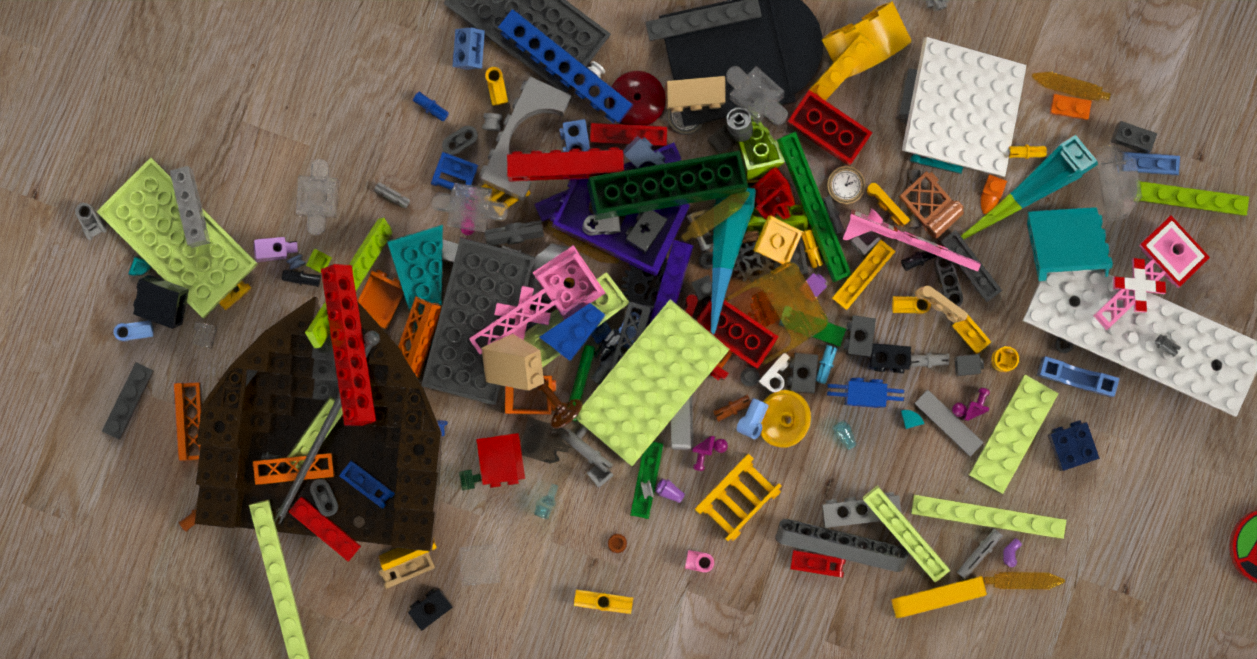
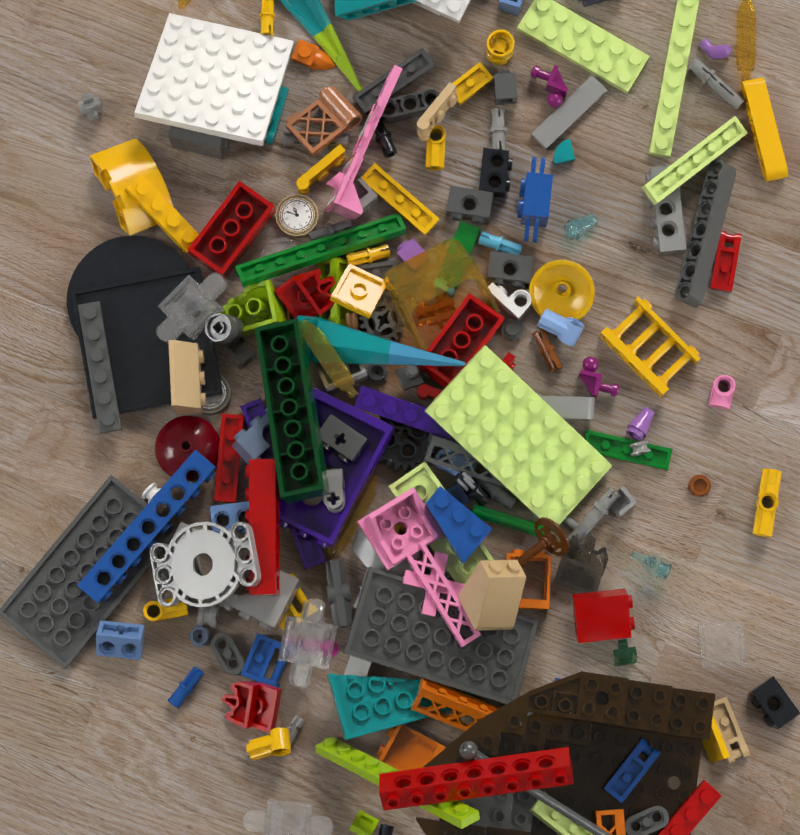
camera: 85 degrees left, 5 degrees down
none -> piece [150,522,261,608]
none -> sand blue plate [189,625,211,647]
none -> red plate [221,681,282,733]
none -> yellow piece [246,727,291,761]

